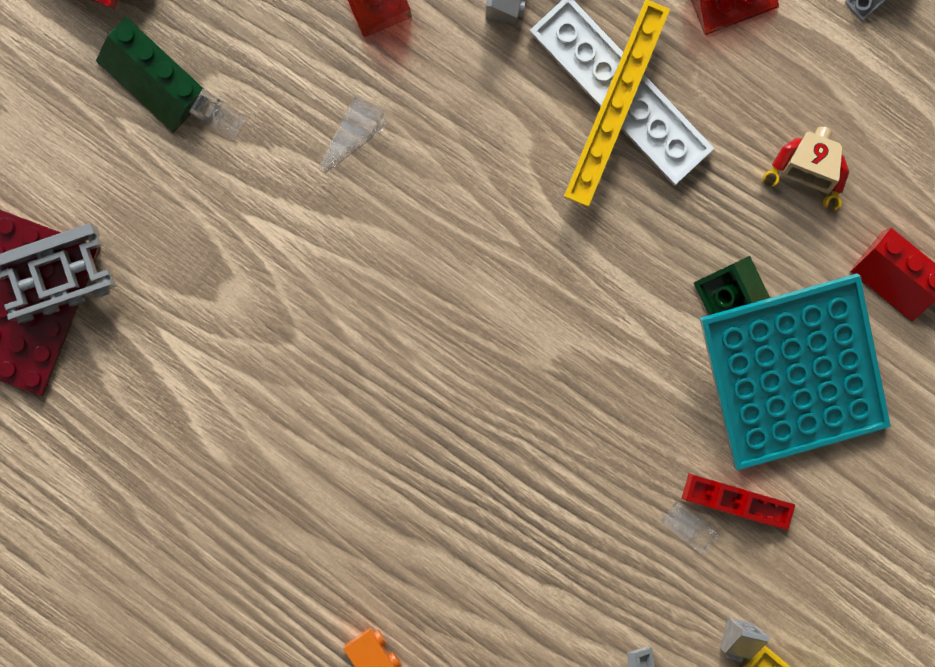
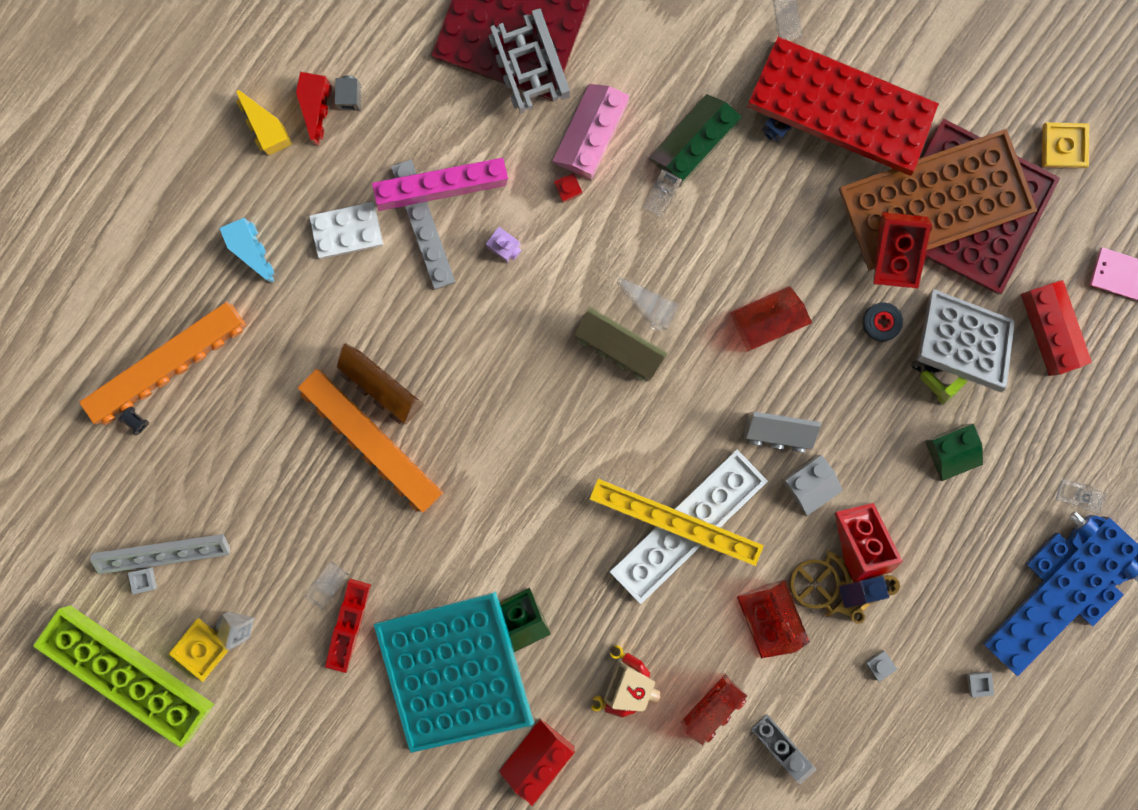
camera: 95 degrees right, 0 degrees up
none -> medium azure slope [220,218,275,283]
none -> yellow slope [236,90,293,155]
none -> red slope [296,72,332,146]
none -> orange brick [298,369,444,513]
none -> white plate [309,202,384,259]
none -> dark grey brick [335,75,361,111]
none -> reddish brown slope [337,343,424,424]
none -> dark pink brick [372,158,508,211]
none -> light grey plate [391,159,456,290]
none -> lavender brick [486,227,521,263]
none -> bright pink slope [552,84,629,180]
none -> red plate [554,173,583,203]
none -> olive slope [575,306,668,382]
none -> clear red slope [680,673,748,745]

